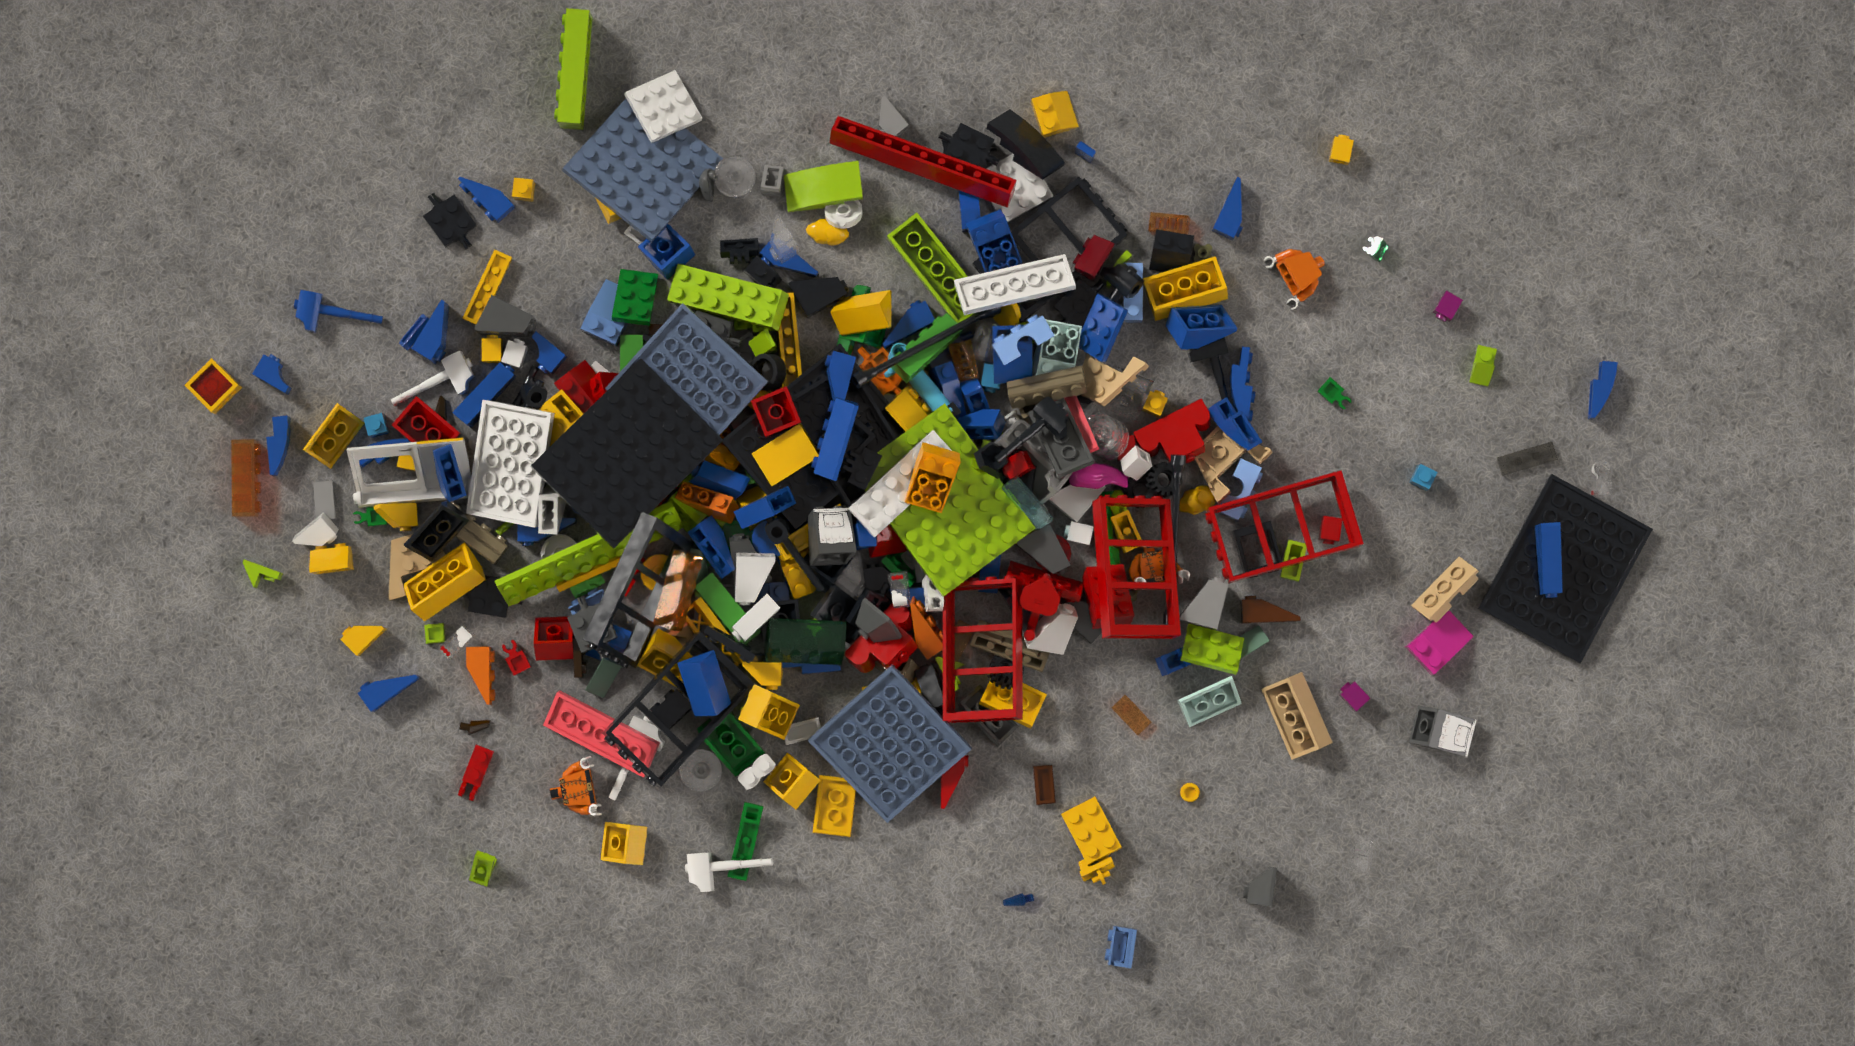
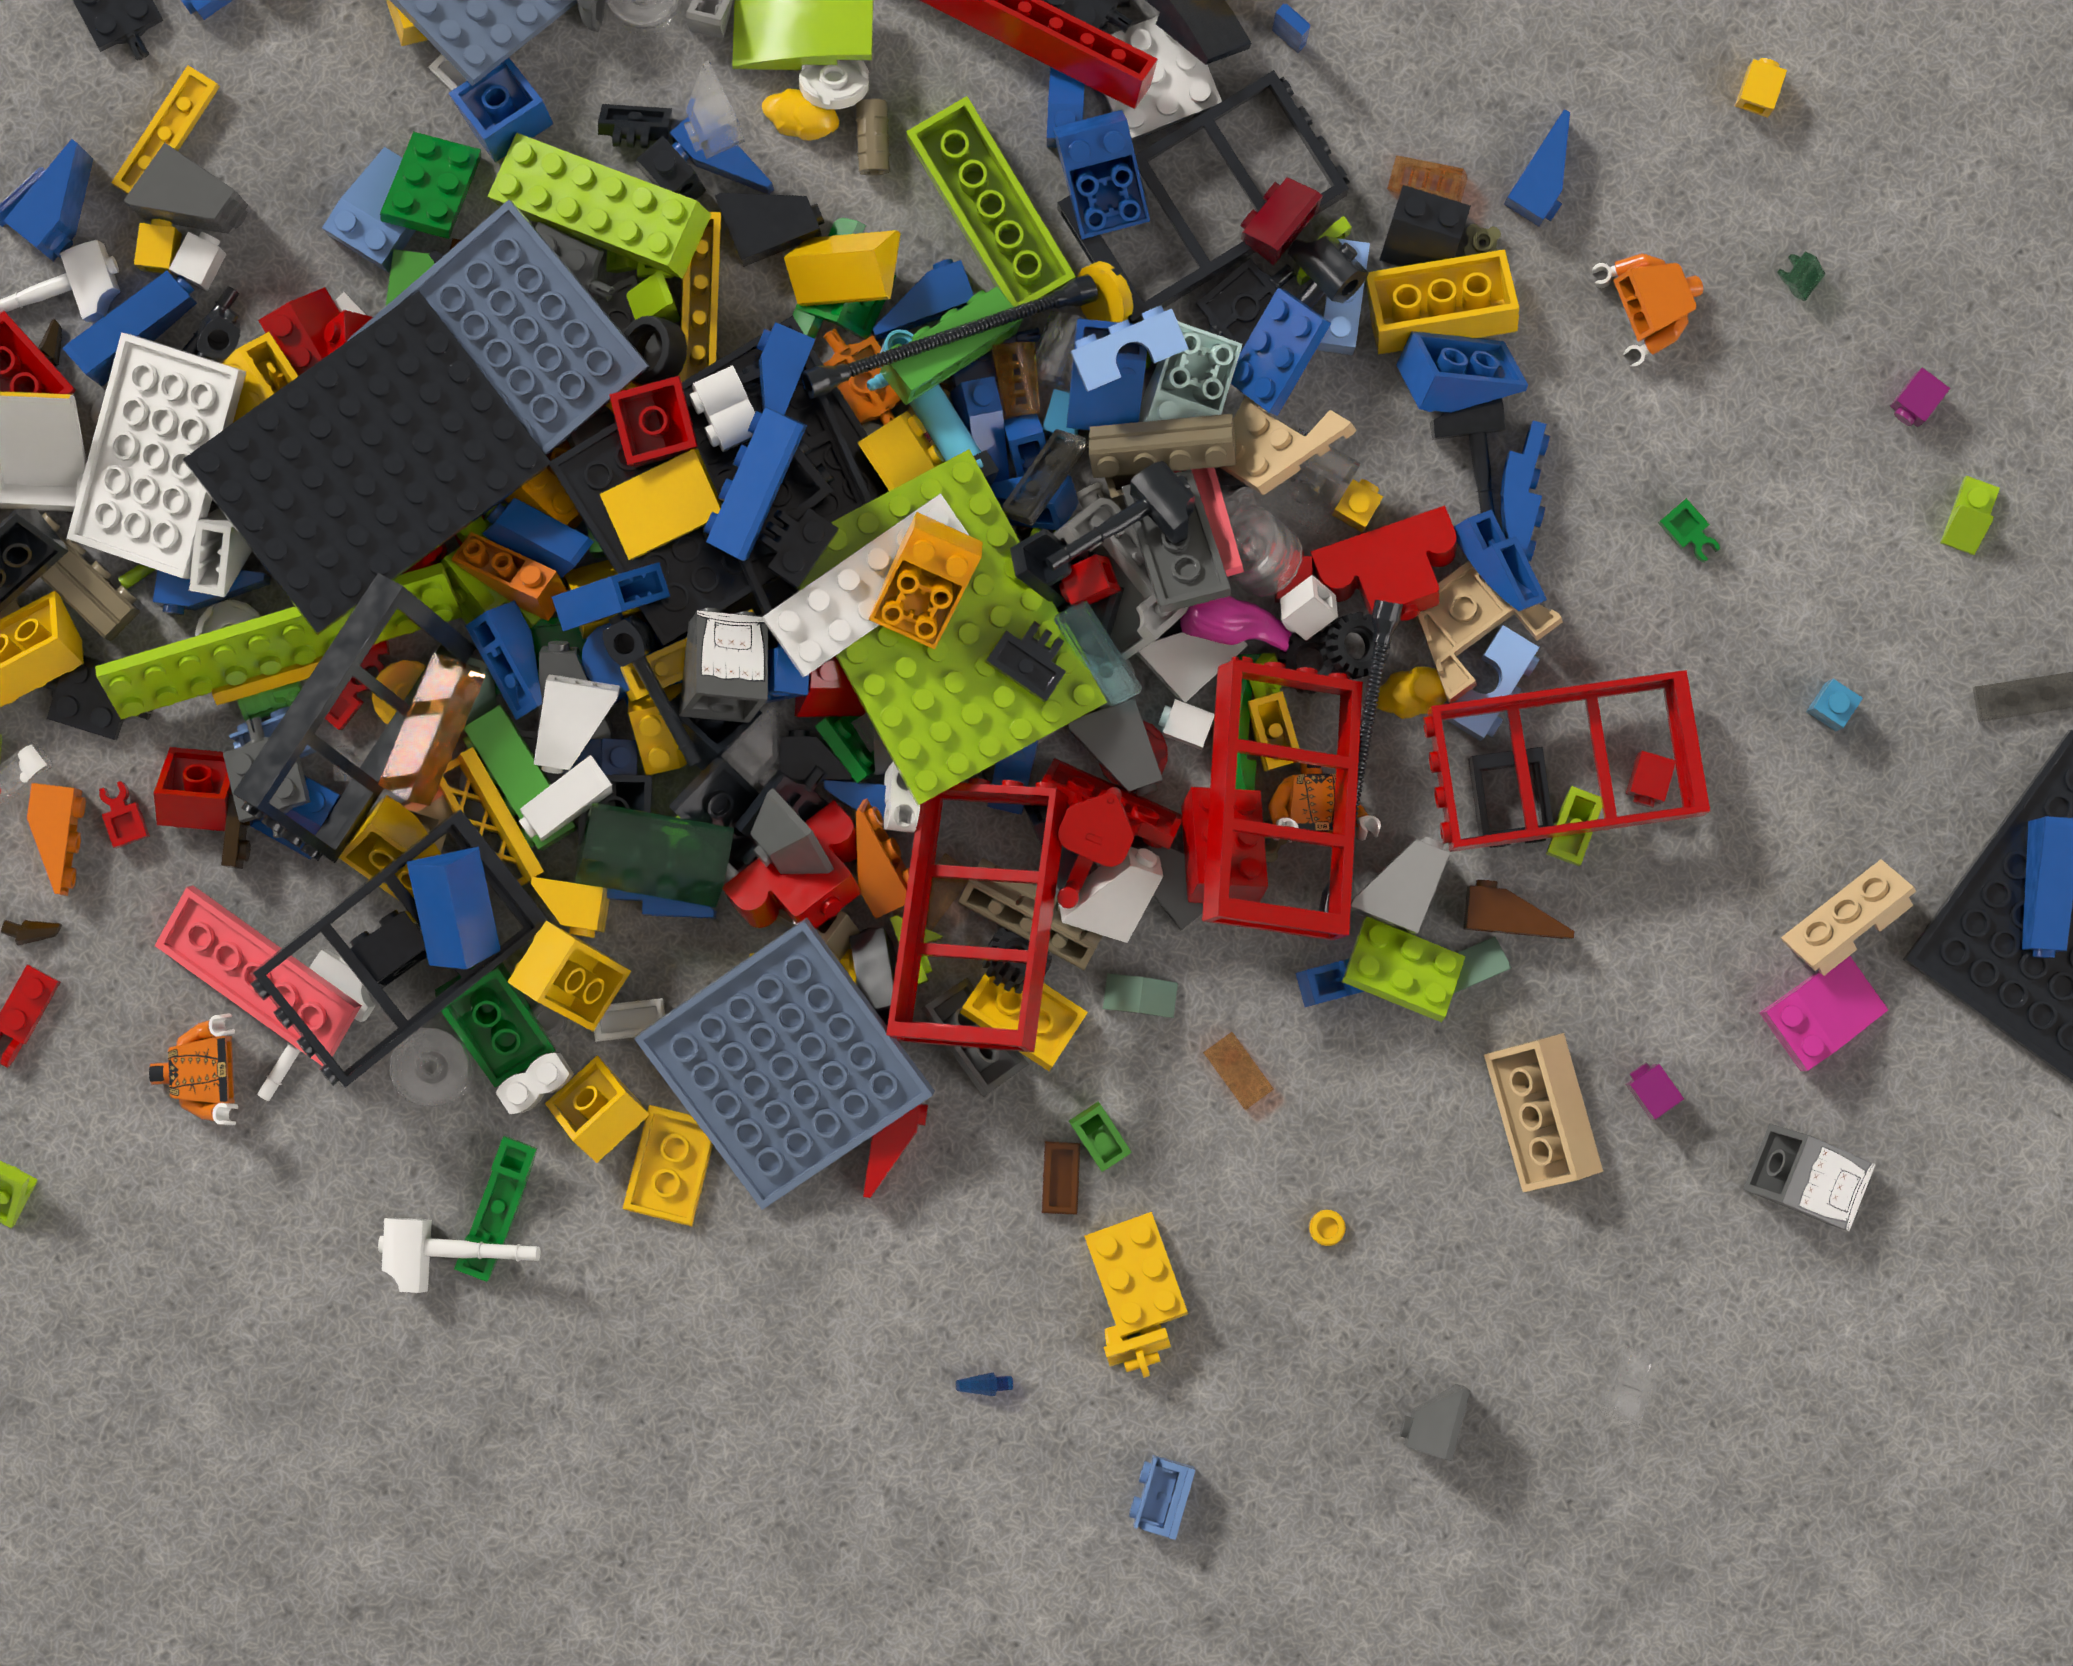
camera: 10 degrees right, 0 degrees up
blue slope [433,444,467,502] -> none
blue arch [532,331,567,375] -> none
sand green slope [585,657,622,698] -> none
yellow slope [601,822,647,865] -> none
black wing [704,626,766,663] -> none
clear leg [888,571,910,608] -> none
white plate [954,254,1076,315] -> none
light aqua slope [1177,676,1242,727] -> none
none -> white brick [689,365,755,452]
none -> dark tan axle [855,99,891,175]
none -> black hinge [985,620,1066,702]
none -> clear smoke tile [1001,429,1089,526]
none -> bright green slope [1069,1101,1132,1172]
none -> sand green slope [1103,973,1178,1018]

